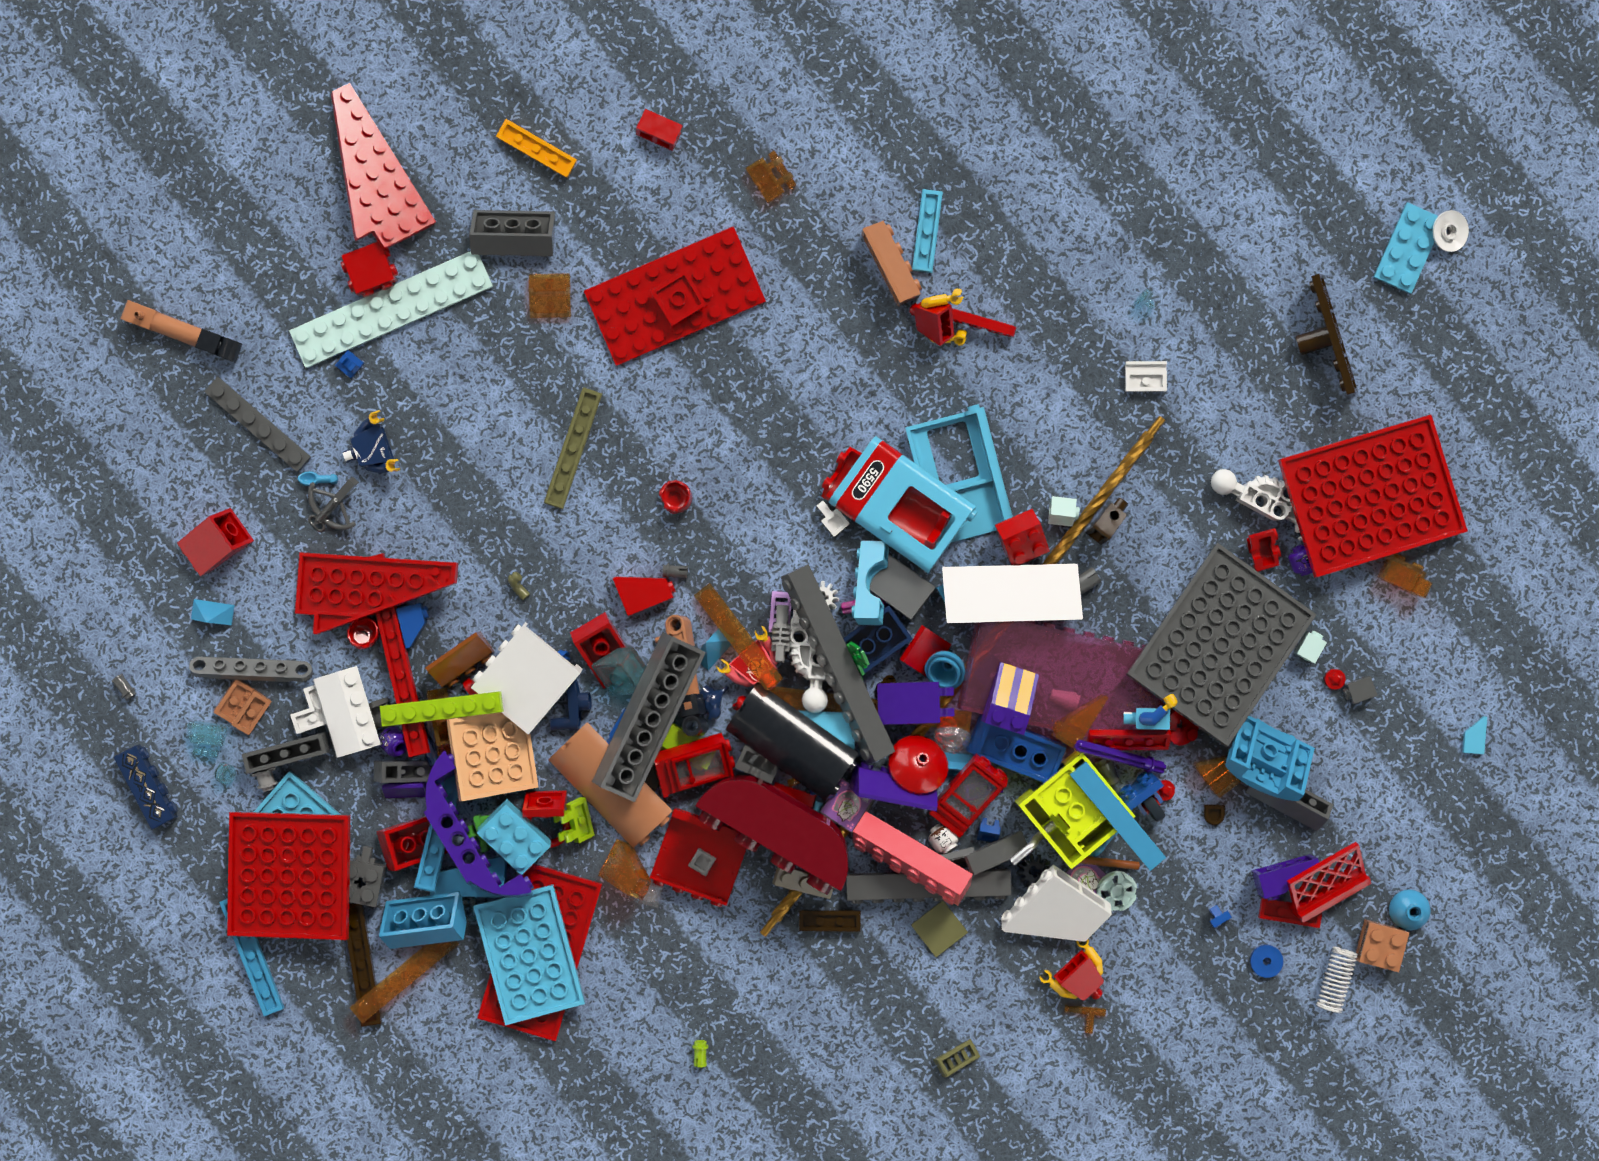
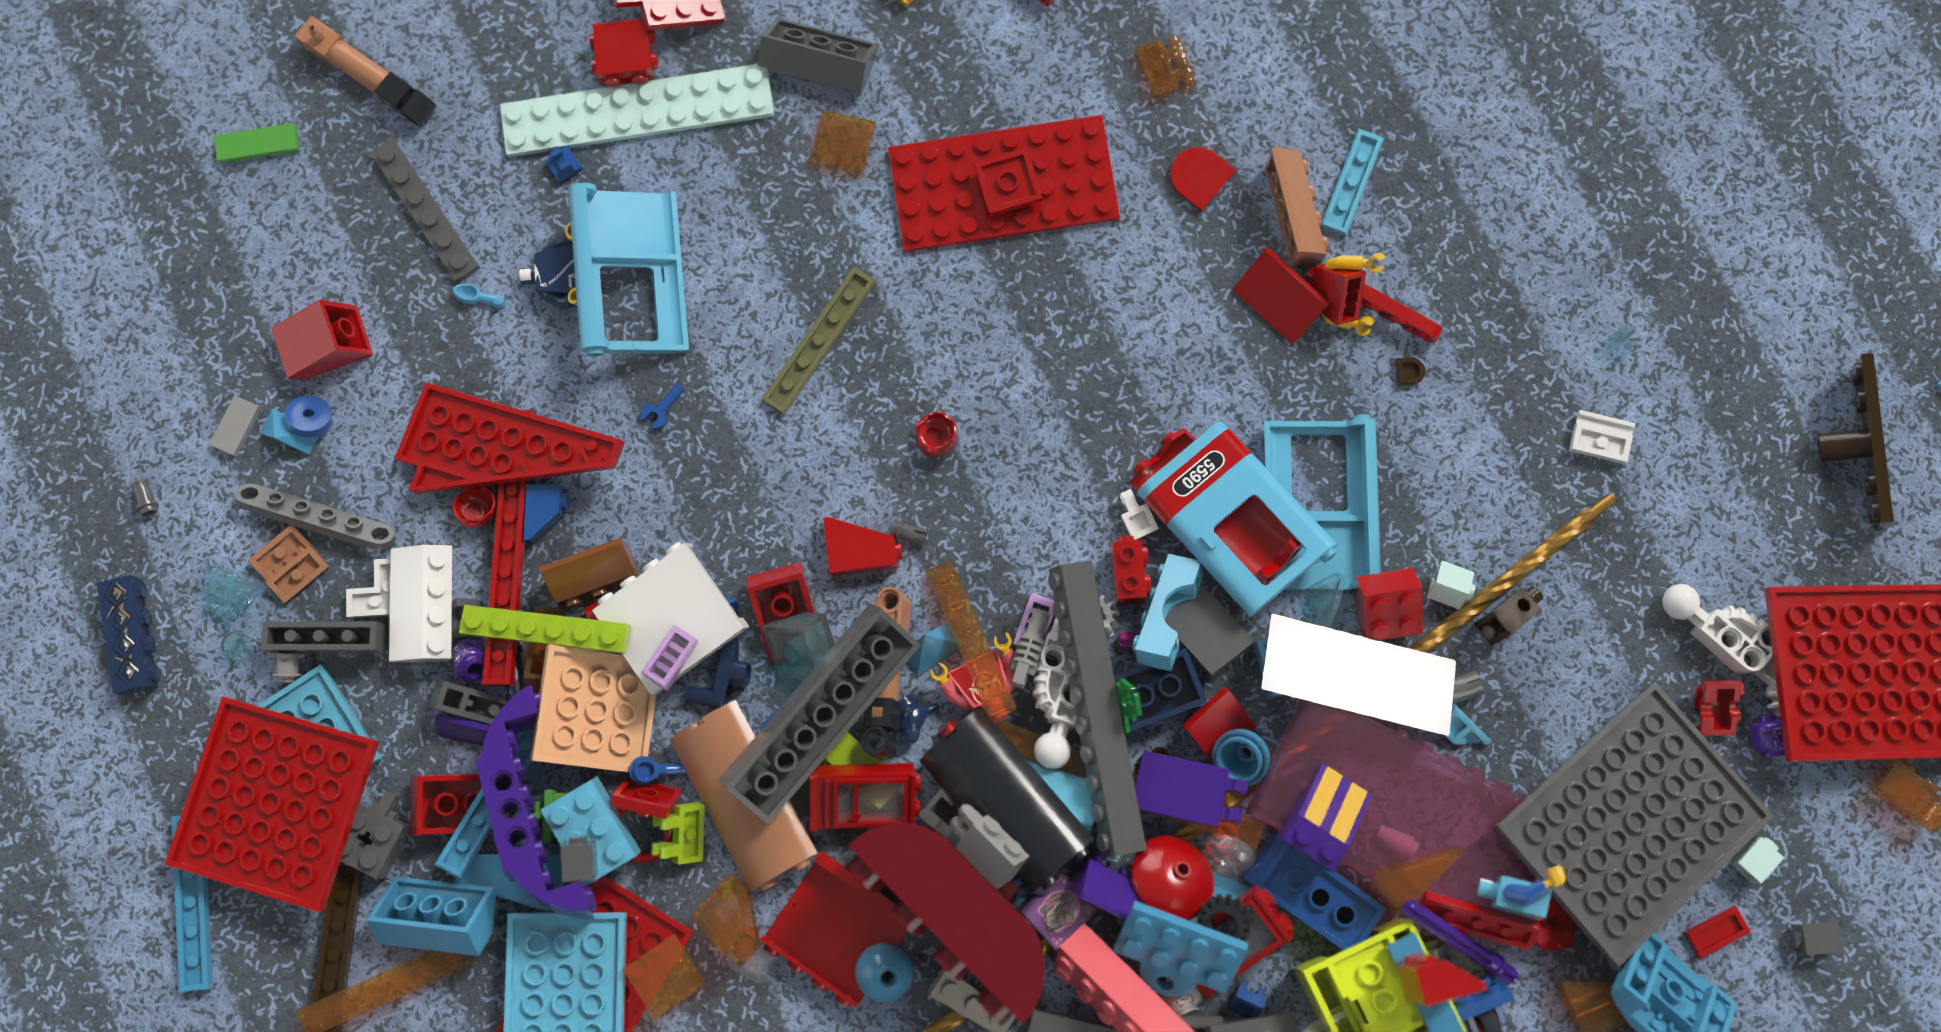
camera: 15 degrees right, 10 degrees down
dark grey piece [308,477,359,532] -> none
olive arm [507,572,530,601] -> none
light grey tile [688,848,716,876] -> none
red tile [1157,780,1175,801] -> none
red tile [1324,669,1346,689] -> none
none -> light grey tile [209,395,261,457]
none -> bright green tile [214,123,300,164]
none -> blue piece [285,396,332,438]
none -> dark grey brick [561,835,598,882]
none -> medium azure piece [568,183,689,357]
none -> clear orange slope [623,934,706,1019]
none -> blue plate [629,756,687,785]
none -> blue bar [640,383,685,431]
none -> lavender slope [641,625,699,691]
none -> dark azure piece [855,942,914,1002]
none -> light grey hinge [949,804,1029,889]
none -> red brick [1109,536,1151,607]
none -> dark azure plate [1113,901,1248,996]
none -> red tile [1170,147,1236,212]
none -> black tyre [1196,894,1252,941]
none -> red tile [1232,248,1330,344]
none -> clear light blue slope [1301,572,1347,629]
none -> dark brown tile [1395,357,1426,387]
none -> red slope [1396,952,1487,1007]
none -> medium azure tile [1444,703,1491,745]
none -> red tile [1683,905,1751,959]

